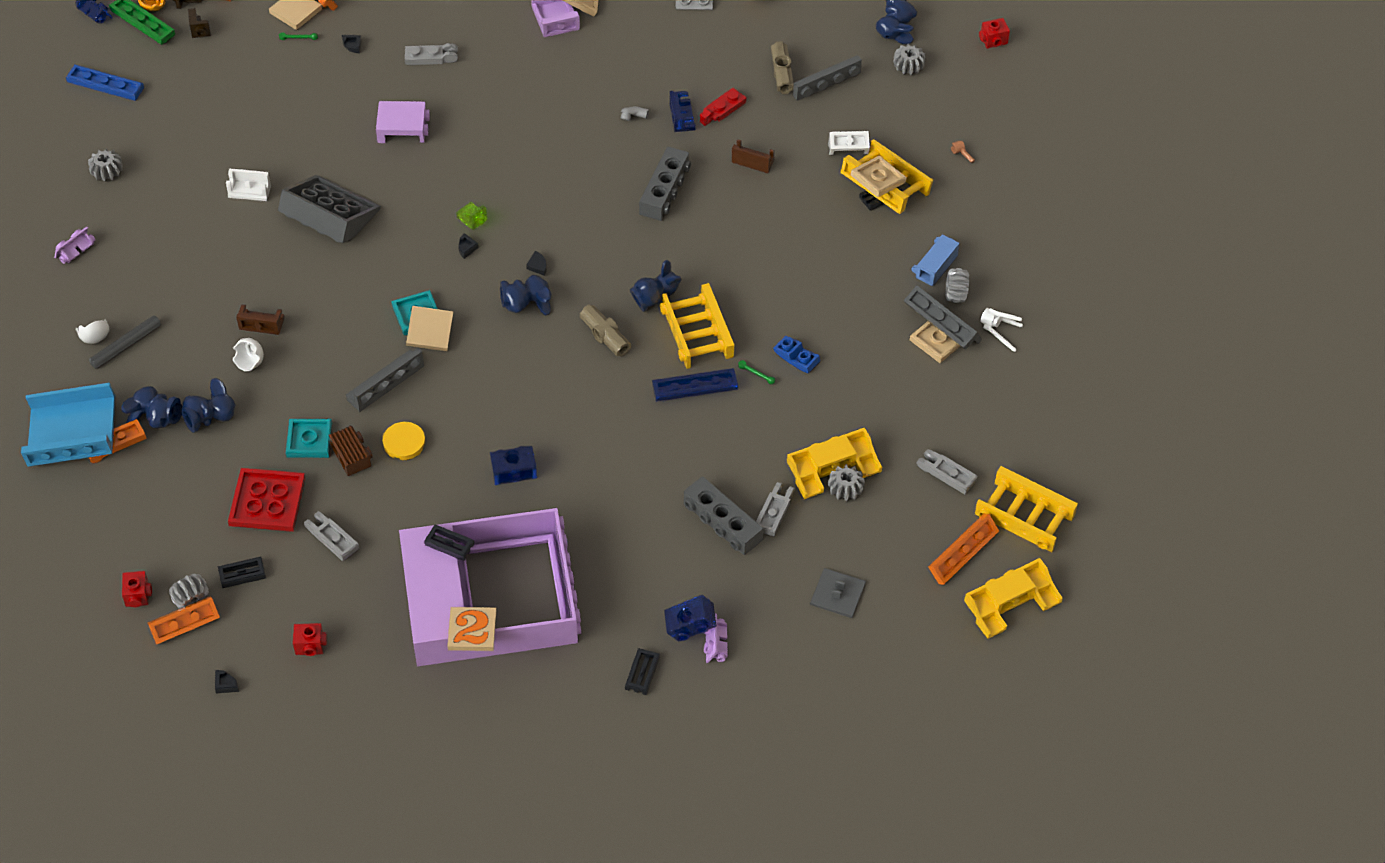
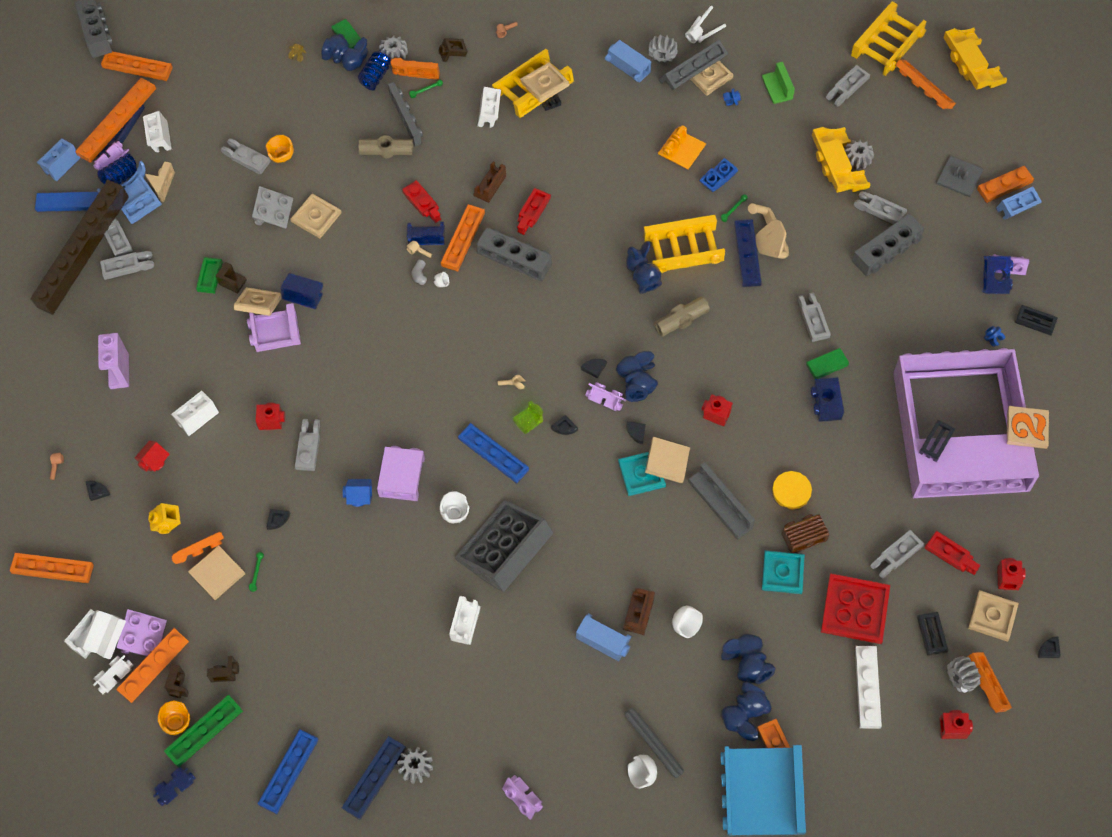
camera: 80 degrees left, 10 degrees up
none -> red brick [256,402,285,430]
none -> clear blue hinge [281,273,323,309]
none -> tan tile [291,194,341,239]
none -> green tile [331,19,361,48]
none -> dark blue plate [341,736,407,820]
none -> blue brick [343,479,372,507]
none -> clear blue piece [358,51,391,91]
none -> orange hinge [390,58,440,80]
none -> tan hand [407,241,432,258]
none -> green hinge [409,79,443,98]
none -> white hinge [434,272,449,287]
none -> dark brown bracket [439,38,468,62]
none -> white hair [439,491,469,524]
none -> orange plate [441,204,485,272]
none -> blue tile [458,423,529,484]
none -> tan hand [498,375,526,390]
none -> red hinge [517,188,551,235]
none -> medium blue brick [576,613,632,661]
none -> lavender hinge [585,382,626,411]
none -> black tile [626,421,646,444]
none -> light orange hinge [658,125,706,170]
none -> red brick [701,394,733,427]
none -> blue plate [723,88,741,106]
none -> tan piece [748,203,789,259]
none -> bright green panel [762,62,795,104]
none -> light grey hinge [798,293,831,342]
none -> green tile [806,348,849,380]
none -> white plate [855,646,882,729]
none -> red hinge [925,531,981,575]
none -> tan tile [968,590,1019,642]
none -> orange plate [977,165,1034,203]
none -> blue plate [984,326,1005,347]
none -> medium blue hinge [996,187,1042,220]

